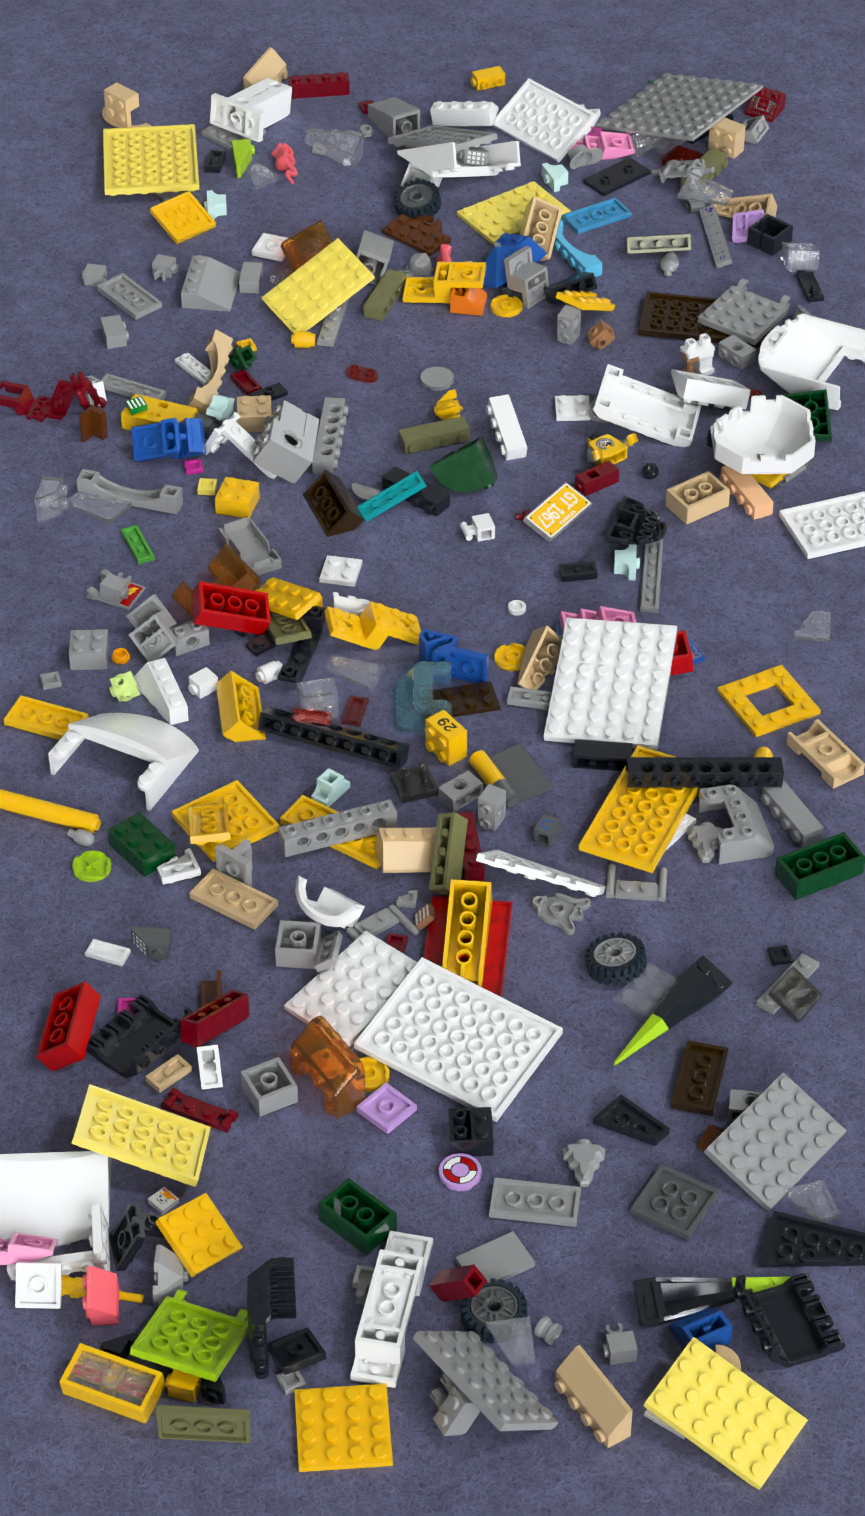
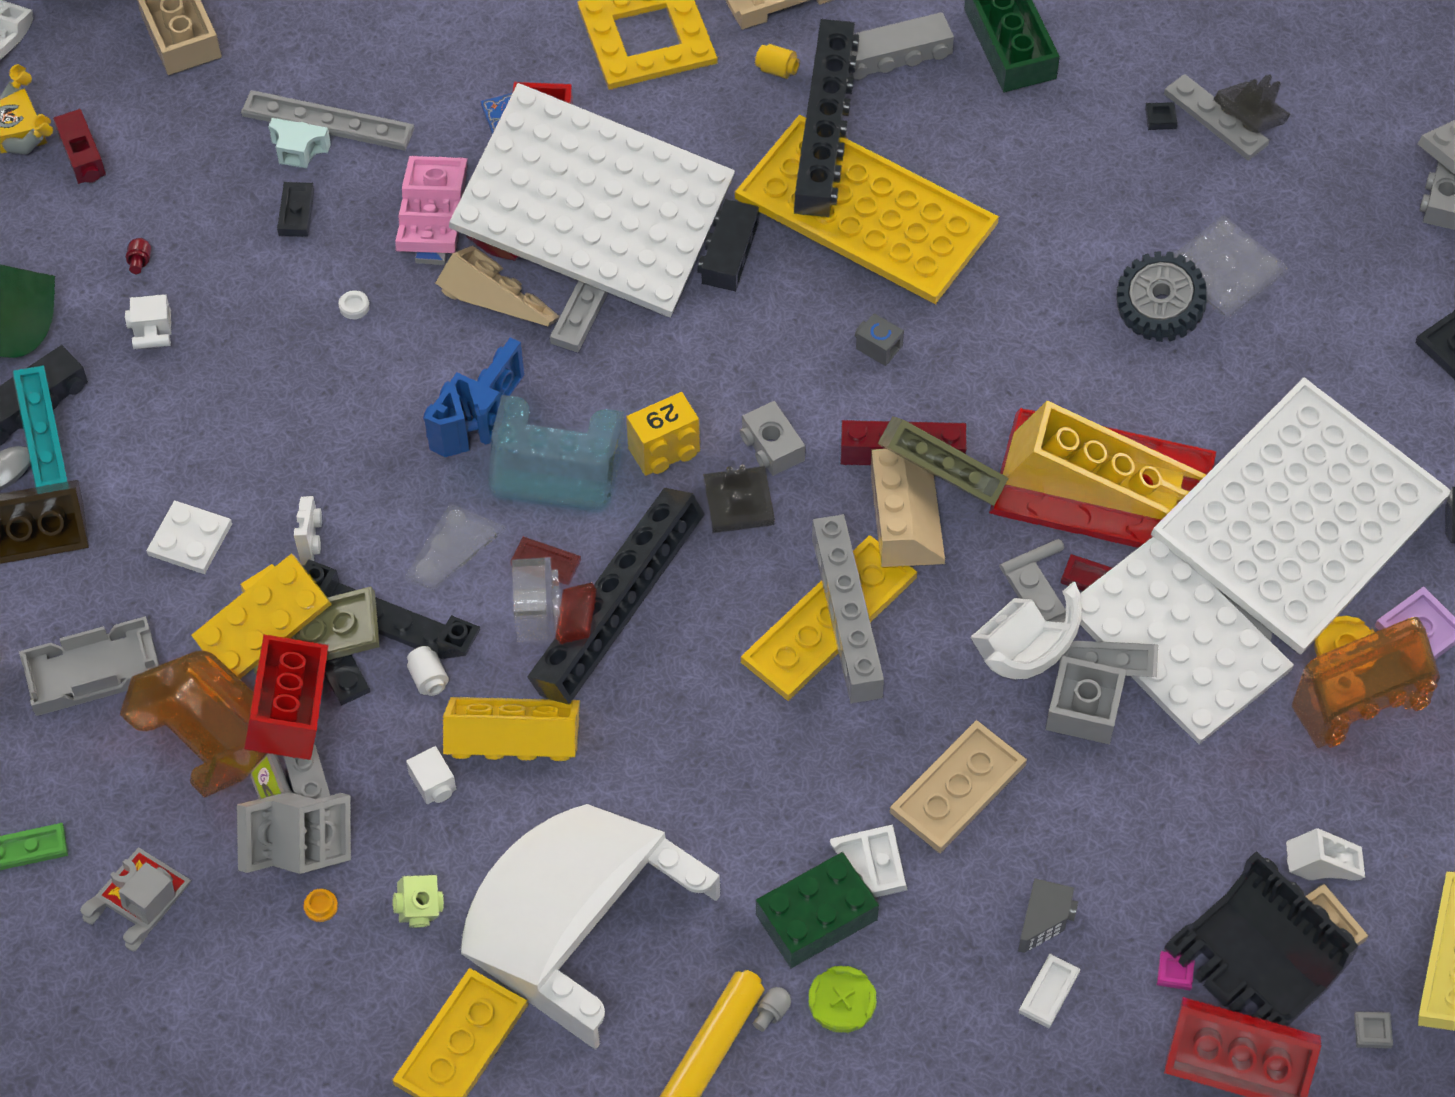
camera: 80 degrees left, 15 degrees up
light grey tile [40,671,62,690] -> none
light grey brick [69,629,109,670] -> none
white wedge [134,658,189,725] -> none
dark red plate [161,1088,238,1133] -> none
yellow plate [171,780,279,862] -> none
dark red brick [180,990,249,1047] -> none
yellow plate [188,803,231,845] -> none
reddish brown panel [201,970,222,1007] -> none
light grey bracket [215,839,253,887] -> none
light grey brick [240,1057,298,1117] -> none
light aqua brick [311,768,350,807] -> none
yellow bracket [324,601,421,650] -> none
light grey tile [396,890,418,908] -> none
medium nougat tile [414,903,435,930] -> none
dark brown plate [418,681,500,719] -> none
dark grey door [469,743,553,808] -> none
white wing [476,850,606,897] -> none
light grey brick [478,784,506,831] -> none
yellow tile [494,643,526,671] -> none
tile [523,482,593,542] -> none
light grey tile [532,893,591,935] -> none
black brick [605,496,667,545] -> none
light grey plate [606,864,667,902] -> none
black plate [613,955,733,1066] -> none
black plate [642,462,659,479] -> none
dark brown plate [671,1040,729,1116] -> none
light grey rock [687,822,723,863] -> none
light grey windscreen [698,785,774,864] -> none

